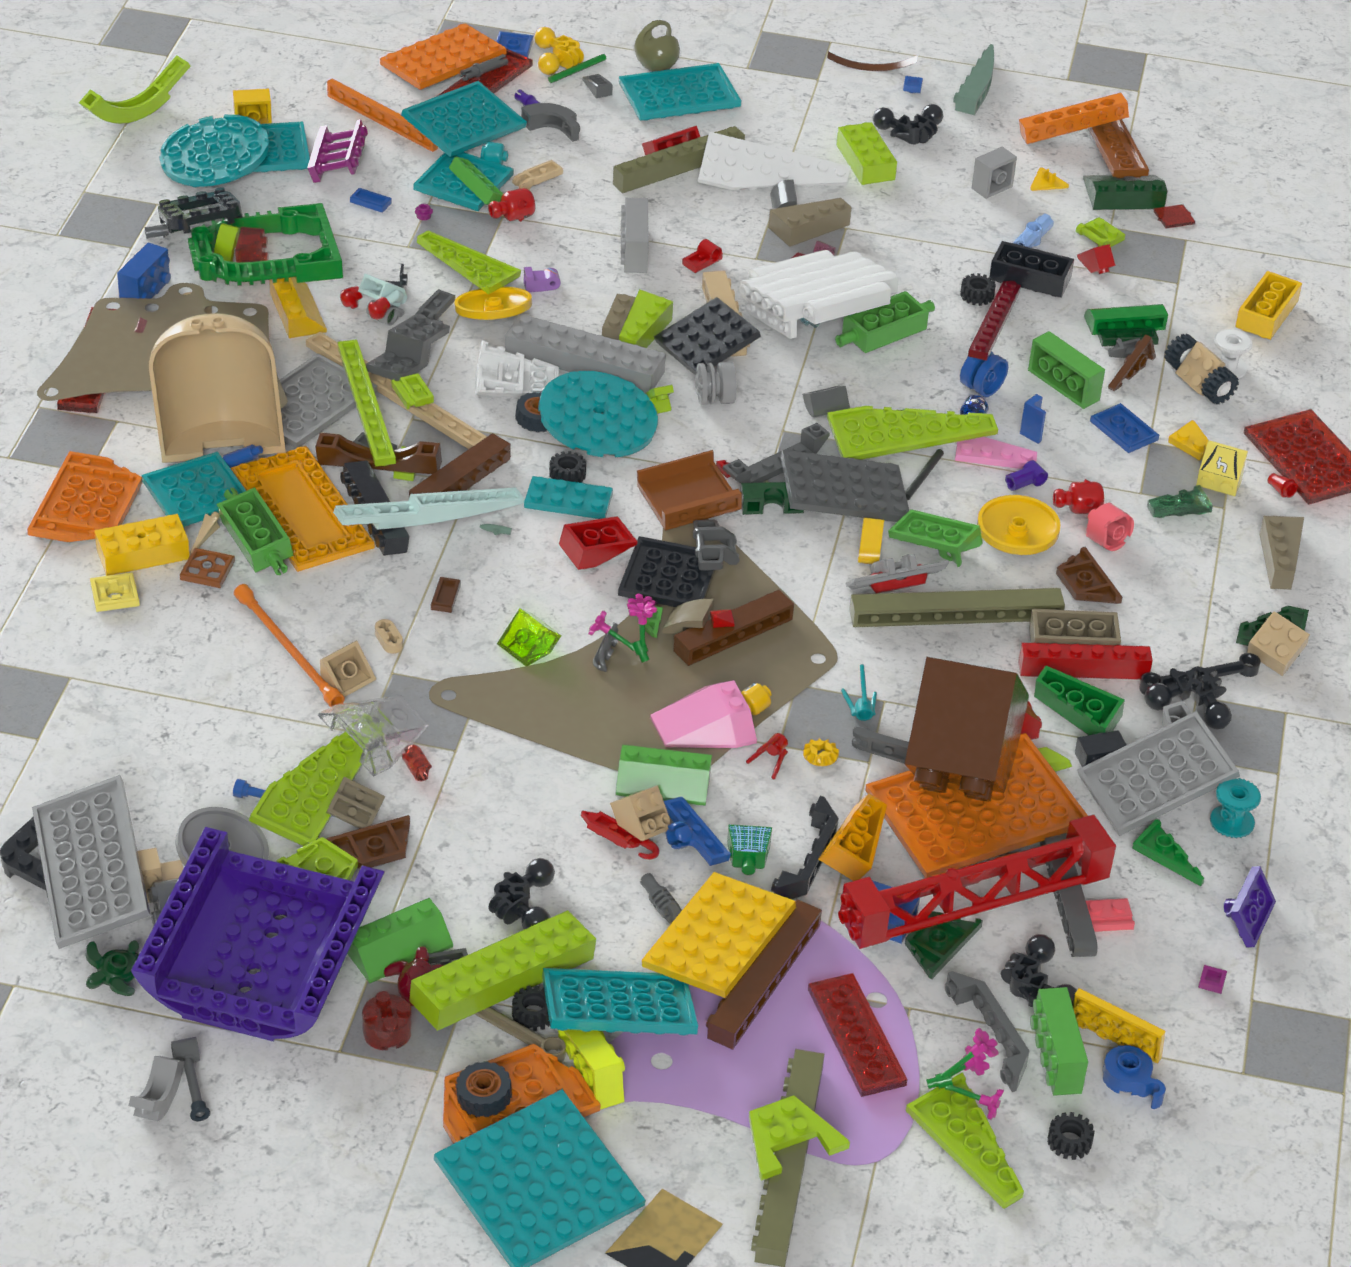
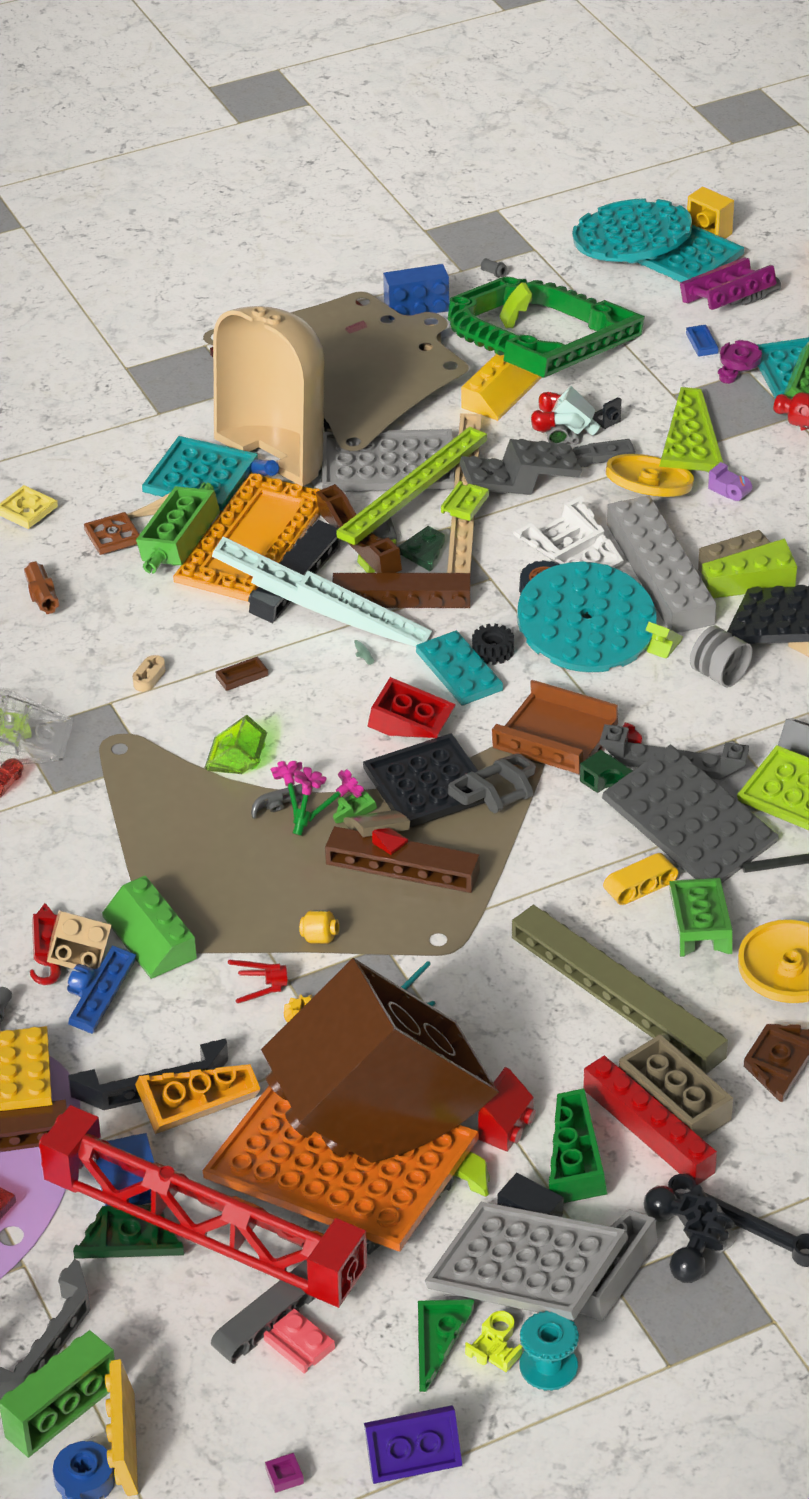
camera: 55 degrees right, 0 degrees up
orange plate [27,451,142,542] -> none
lime arch [79,55,191,124] -> none
yellow brick [95,514,190,576] -> none
black plate [158,187,243,234] -> none
orange hose [234,584,345,709] -> none
clear red slope [235,227,269,263] -> none
tan slope [320,640,377,697] -> none
bright pink wedge [650,680,757,748] -> none
green torso [727,824,772,875] -> none
light grey piece [846,554,949,594] -> none
black piece [1000,934,1077,1007] -> none
none -> dark orange piece [24,561,59,614]
none -> clear green wing [398,526,445,571]
none -> neon yellow piece [465,1311,523,1372]
none -> magenta tile [720,340,762,371]

